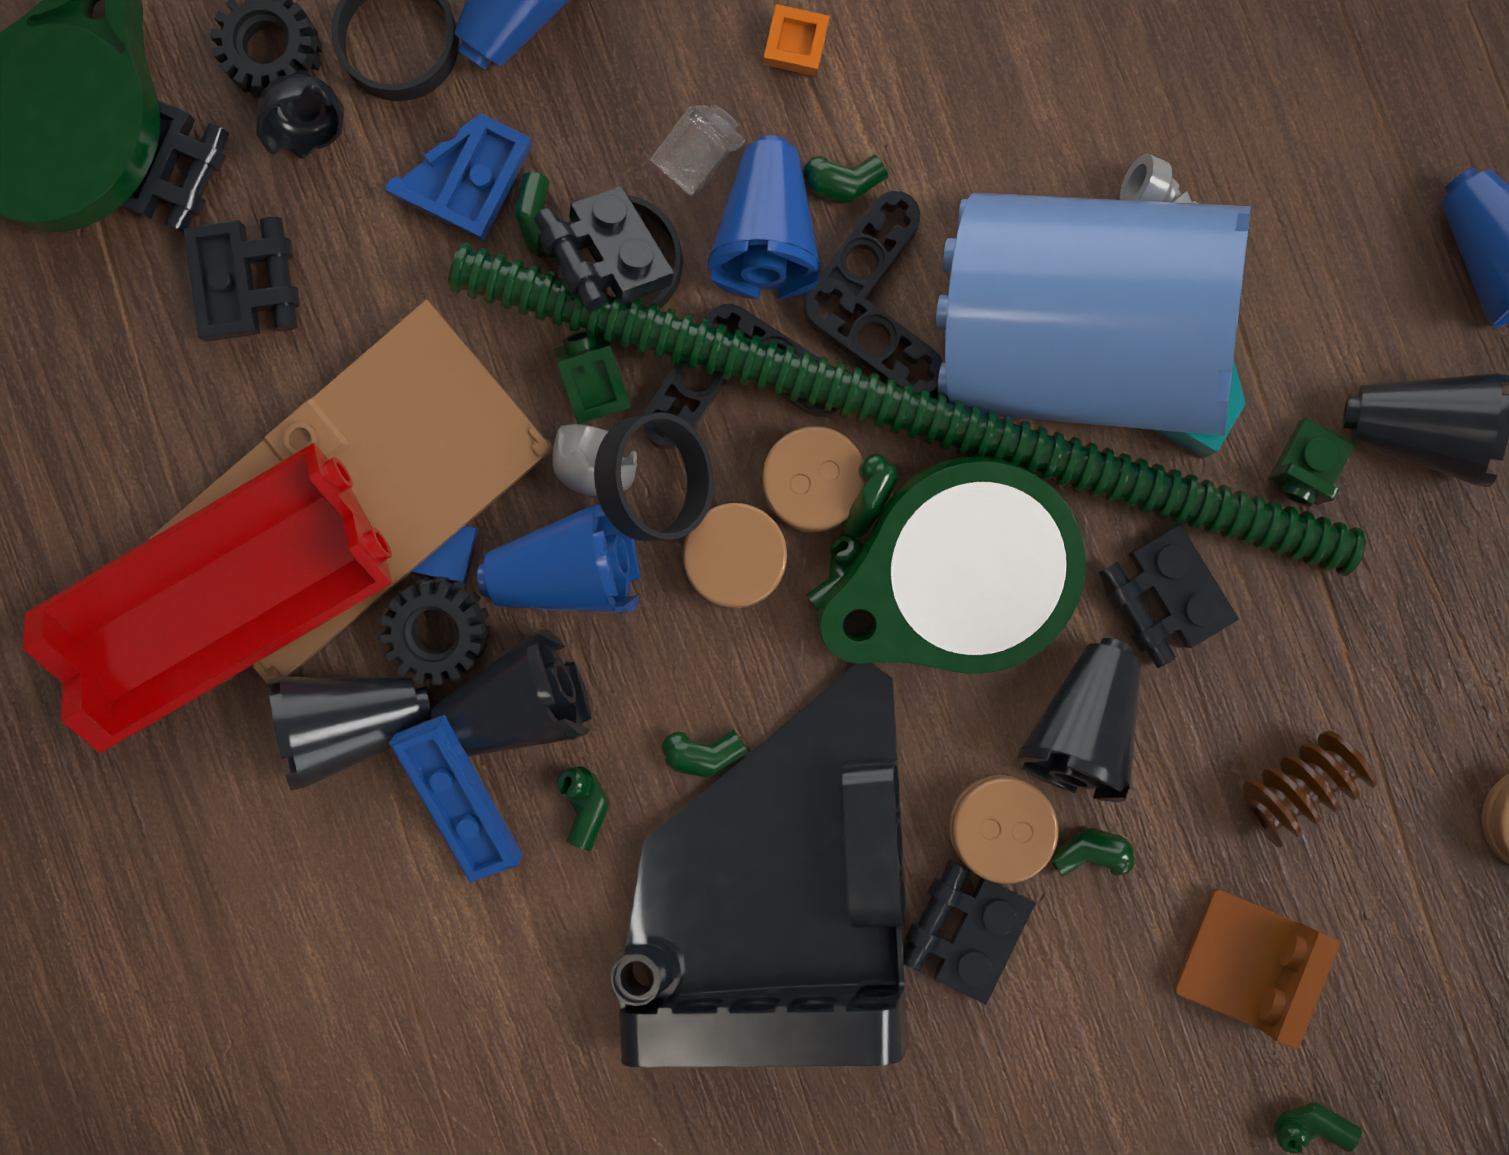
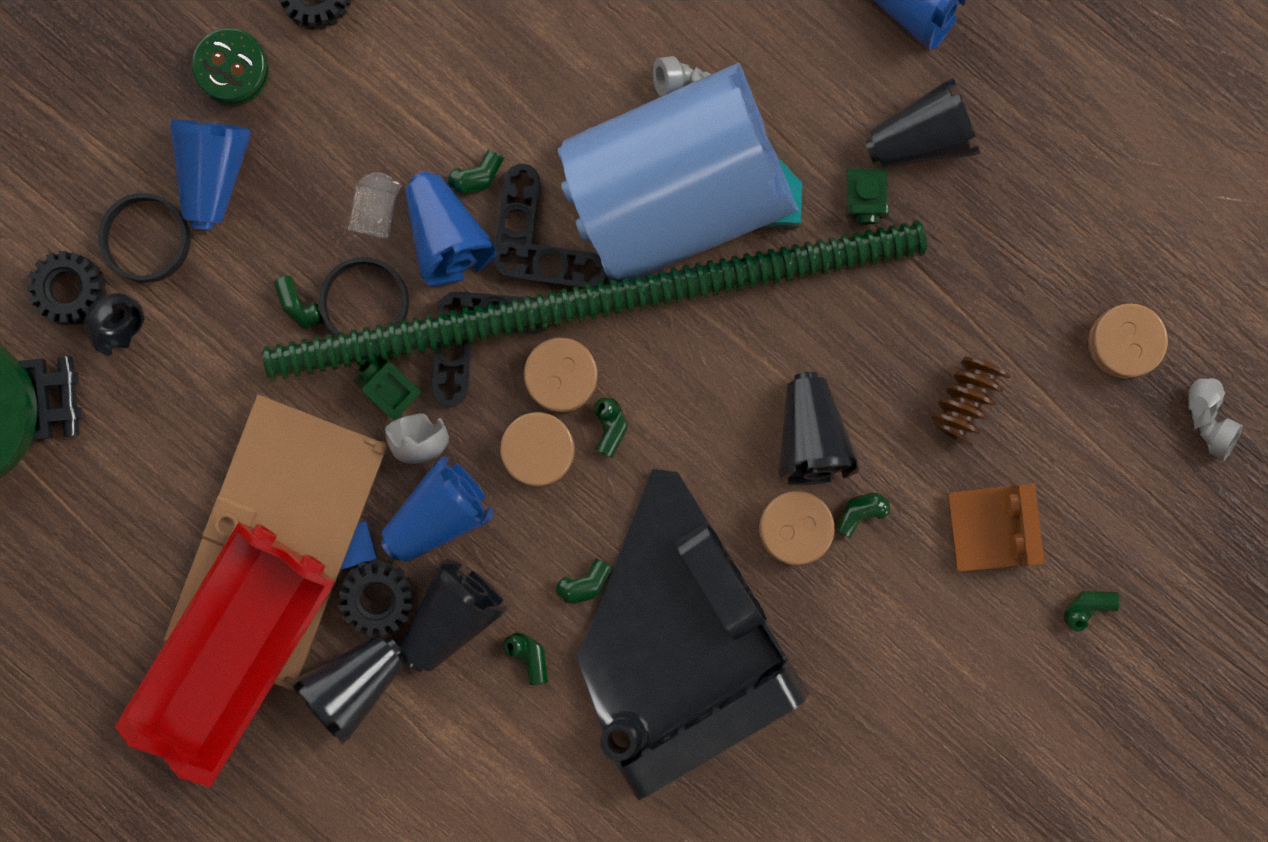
camera: 25 degrees left, 0 degrees up
black plate [183,217,300,342] -> none
blue wing [385,113,533,242] -> none
blue tile [389,715,523,883] -> none
black plate [534,186,674,312] -> none
black tyre [594,412,714,542] -> none
orange plate [763,4,830,77] -> none
piece [816,457,1086,674] -> none
dark green arm [841,454,898,538] -> none
black plate [903,860,1036,1005] -> none
black plate [1099,524,1239,668] -> none

